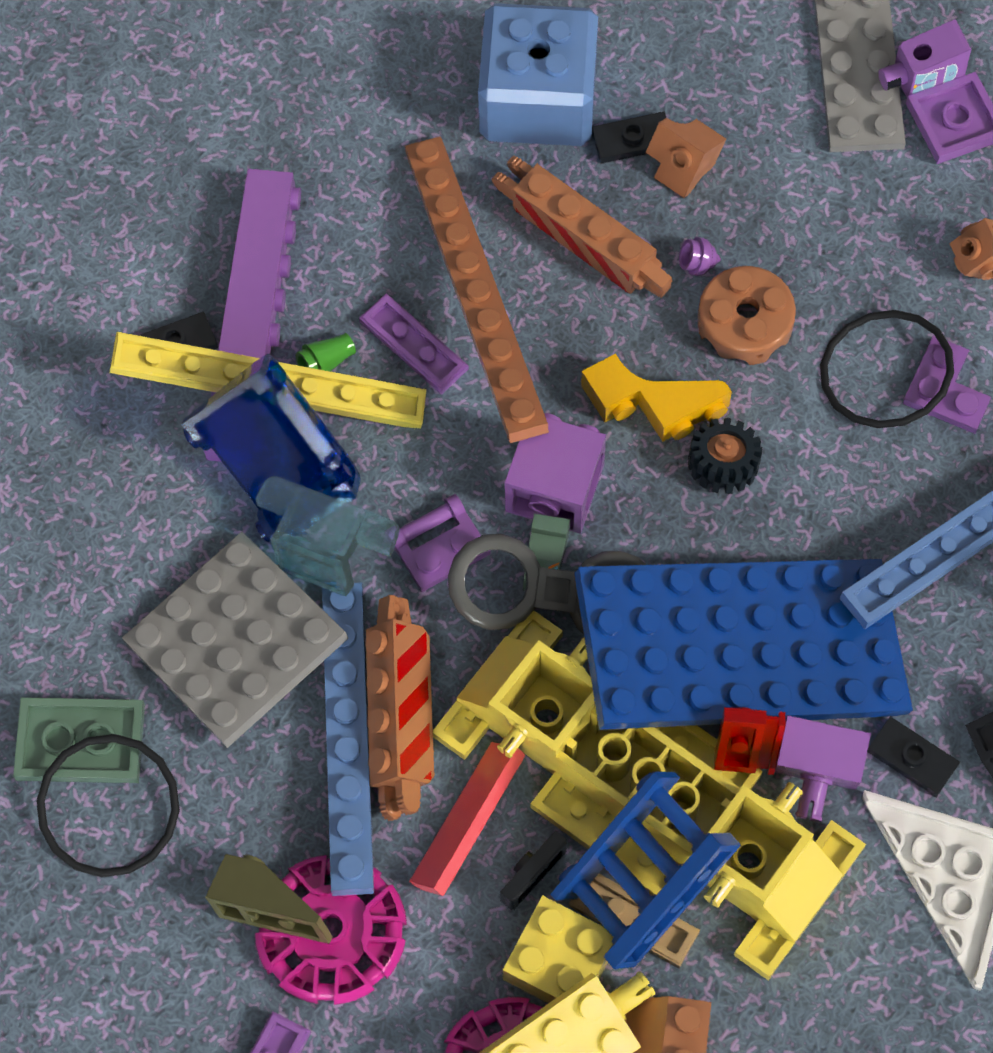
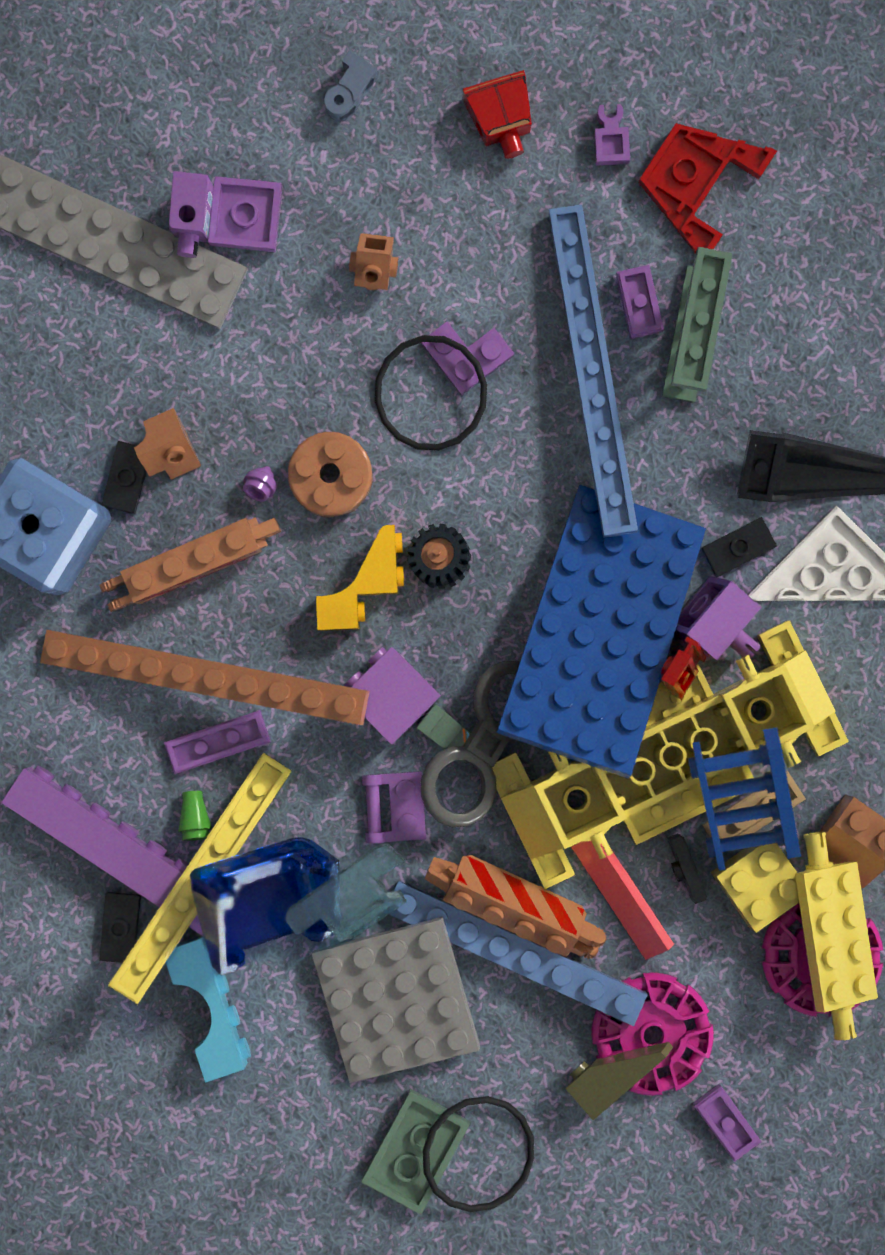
camera: 70 degrees left, 20 degrees up
none -> medium azure arch [166,935,251,1083]

